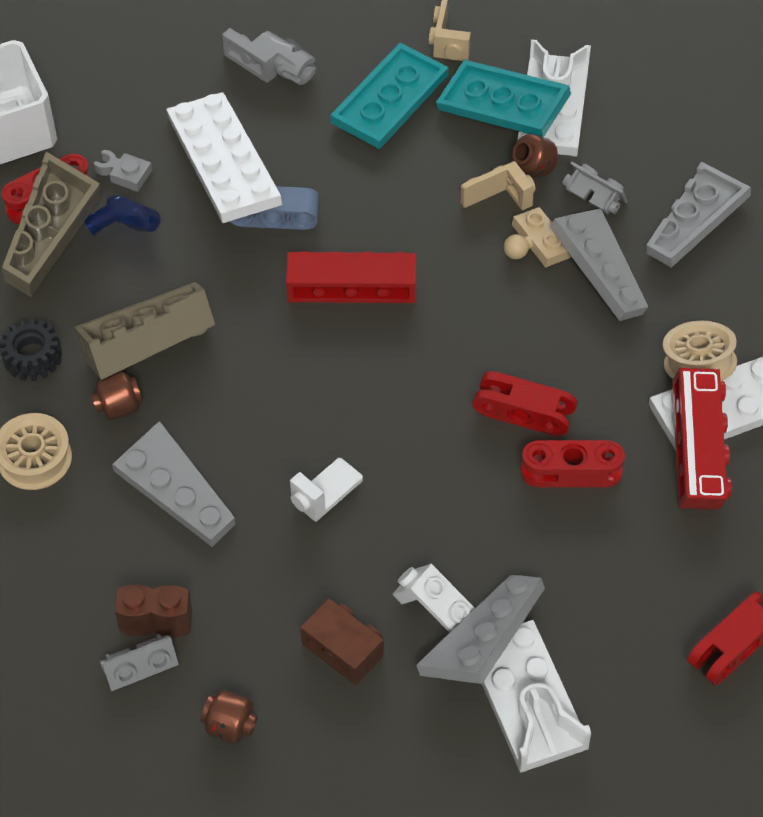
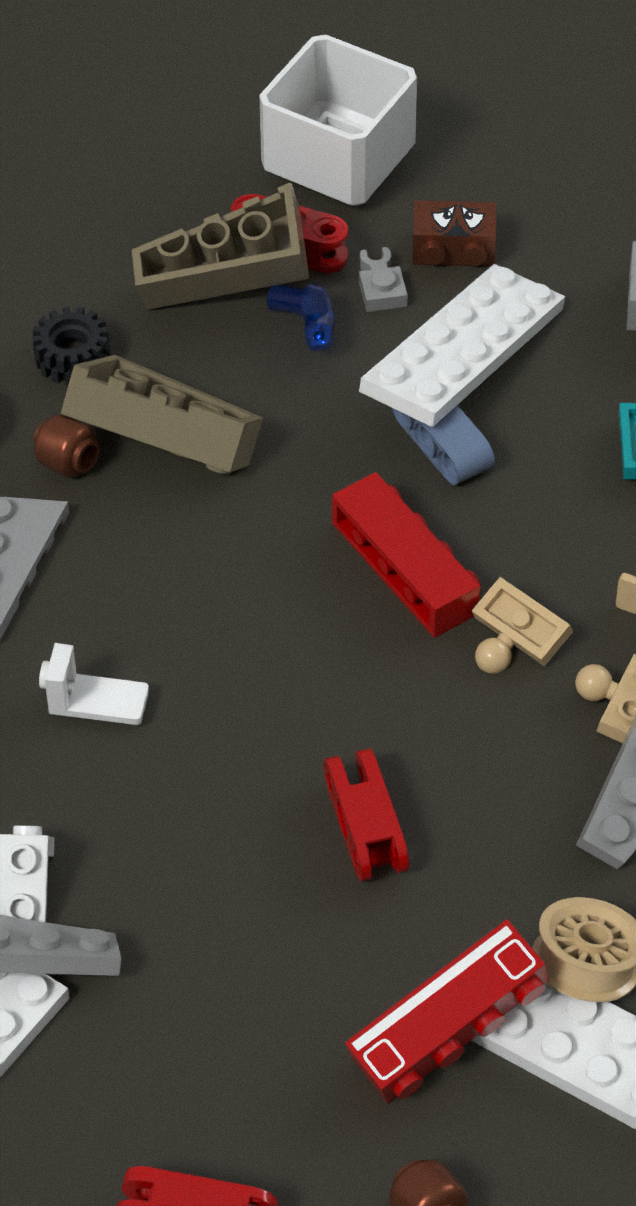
camera: 55 degrees right, 5 degrees down
red piece [521,440,625,487] -> none
none -> copper brick [412,200,496,266]
none -> tan plate [472,577,573,674]

